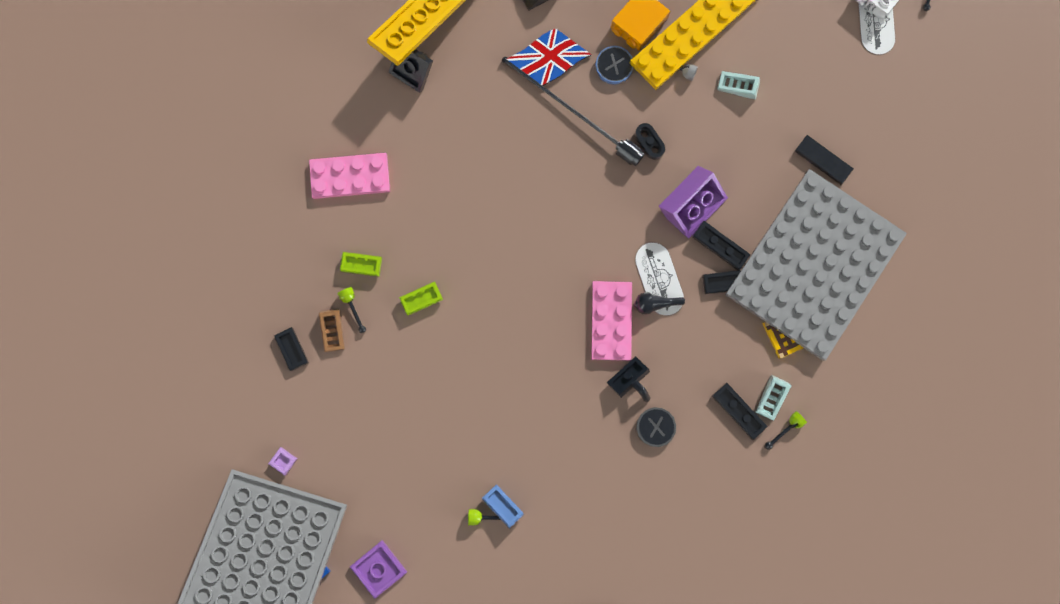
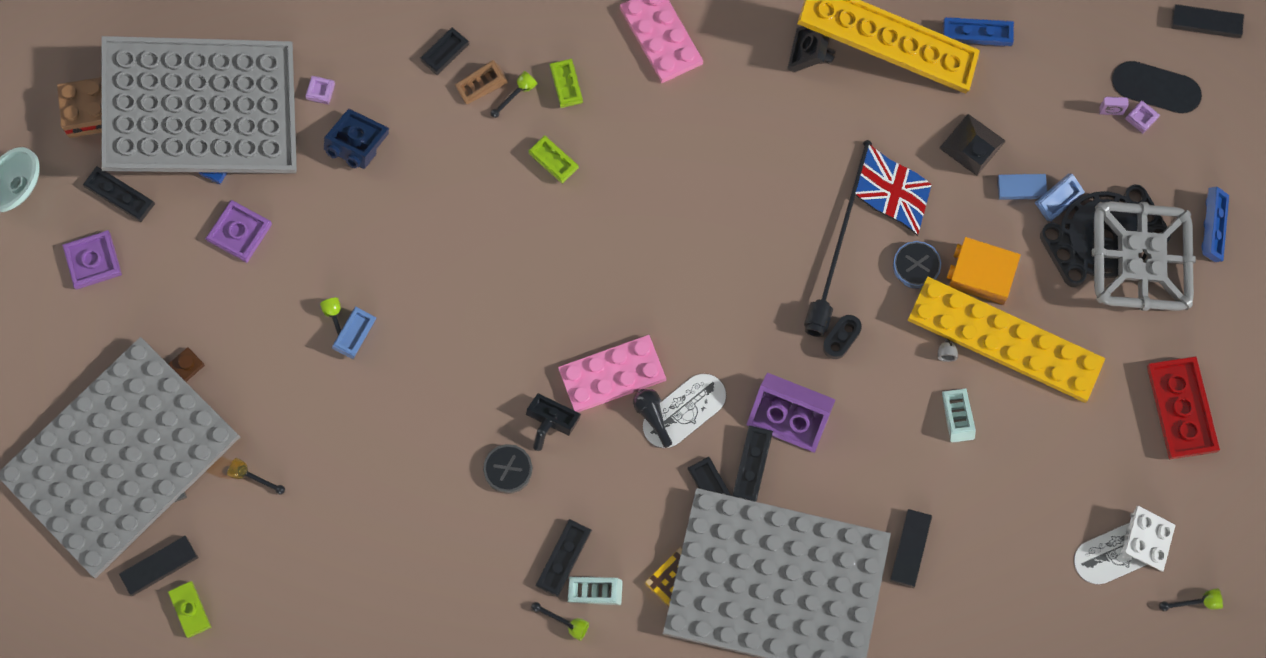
camera: 75 degrees right, 10 degrees down
none -> dark blue plate [324,108,389,169]

